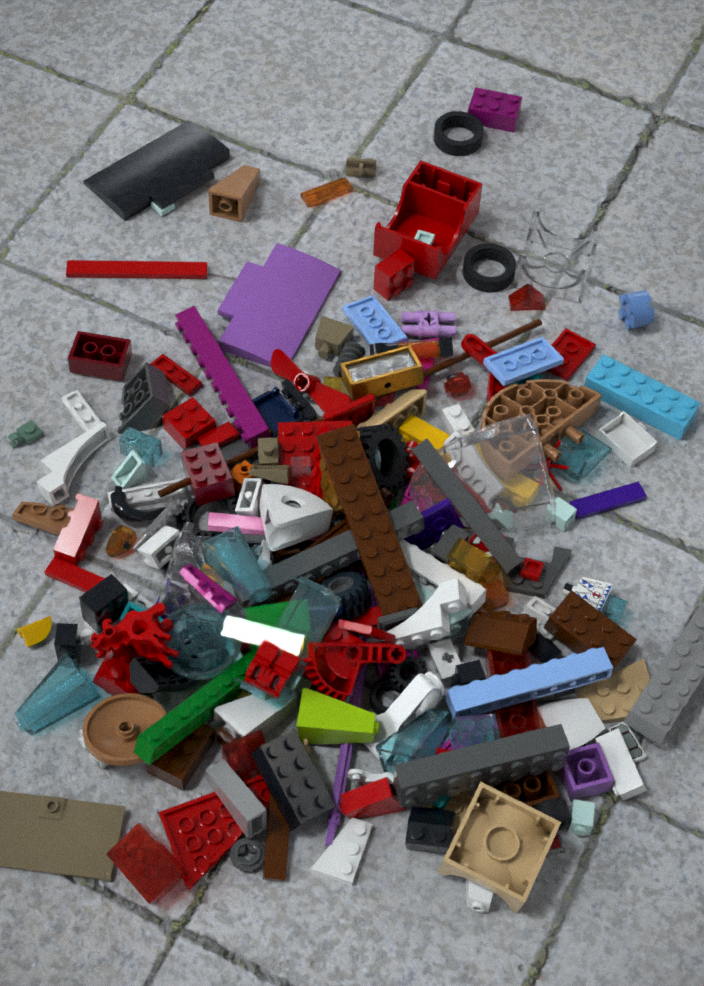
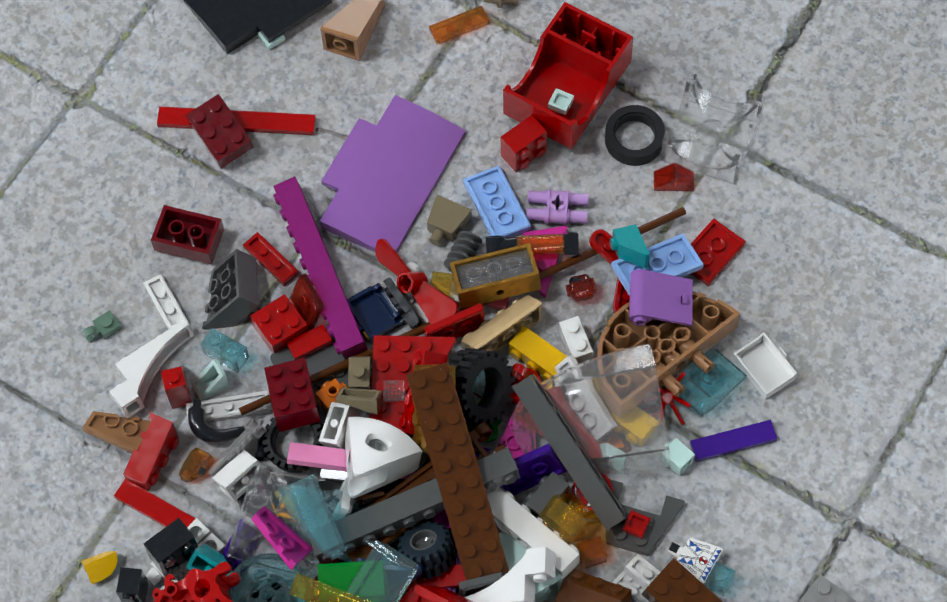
camera: 10 degrees right, 10 degrees up
medium azure brick [584,354,701,440] -> none
medium blue brick [618,290,654,330] -> none
none -> red slope [161,366,192,409]
none -> dark red brick [185,94,254,169]
none -> clear red tile [289,273,324,330]
none -> teal slope [610,224,650,268]
none -> medium lavender door [629,269,693,326]

